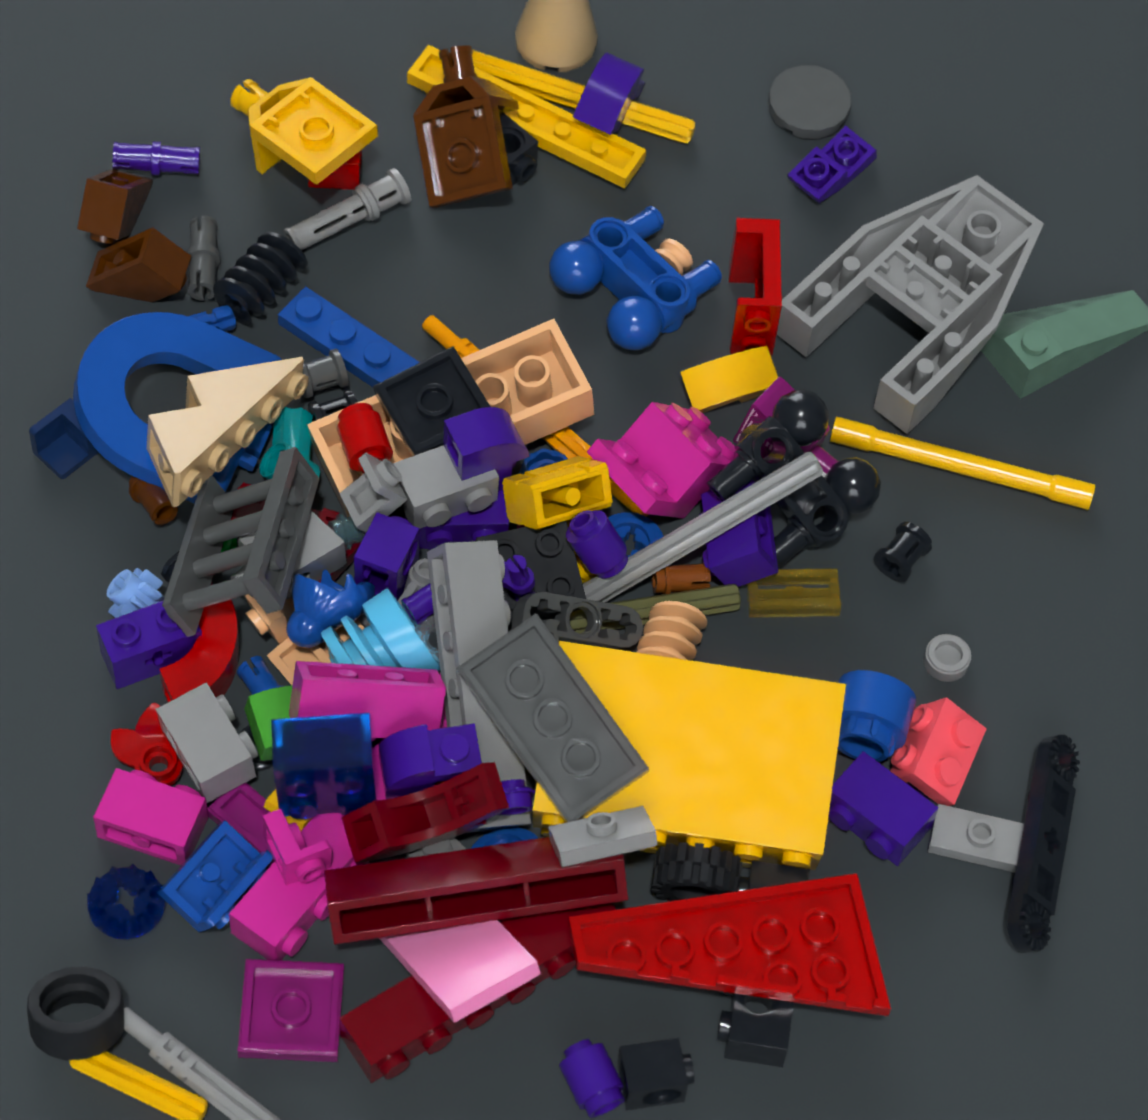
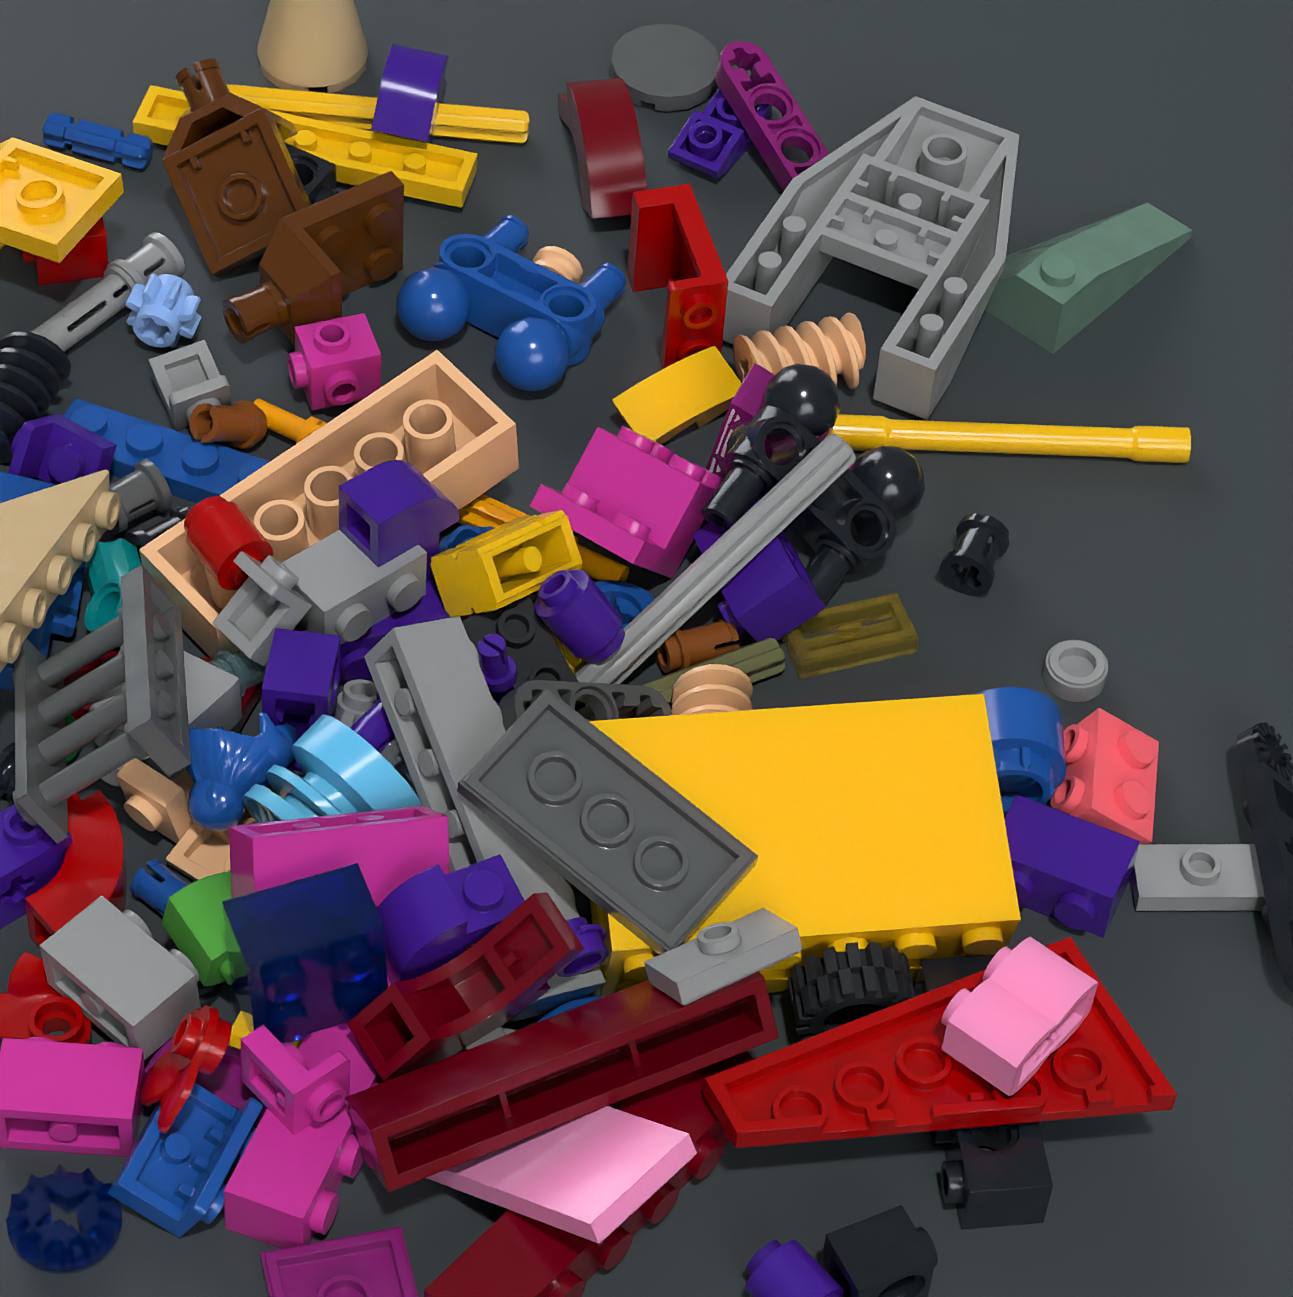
camera: 15 degrees left, 10 degrees down
black tile [373,346,491,456] -> none
none -> dark purple bracket [8,414,117,485]
none -> blue axle [42,112,153,170]
none -> light blue gear [125,274,202,348]
none -> red plate [140,1005,232,1134]
none -> light grey bracket [148,340,232,430]
none -> dark orange pin [189,400,267,449]
none -> reddish brown plate [222,171,404,344]
none -> dark pink brick [287,313,381,411]
none -> dark red arch [558,78,647,218]
none -> magenta beam [714,41,829,191]
none -> light nougat piece [733,312,866,389]
none -> bright pink brick [941,937,1098,1097]

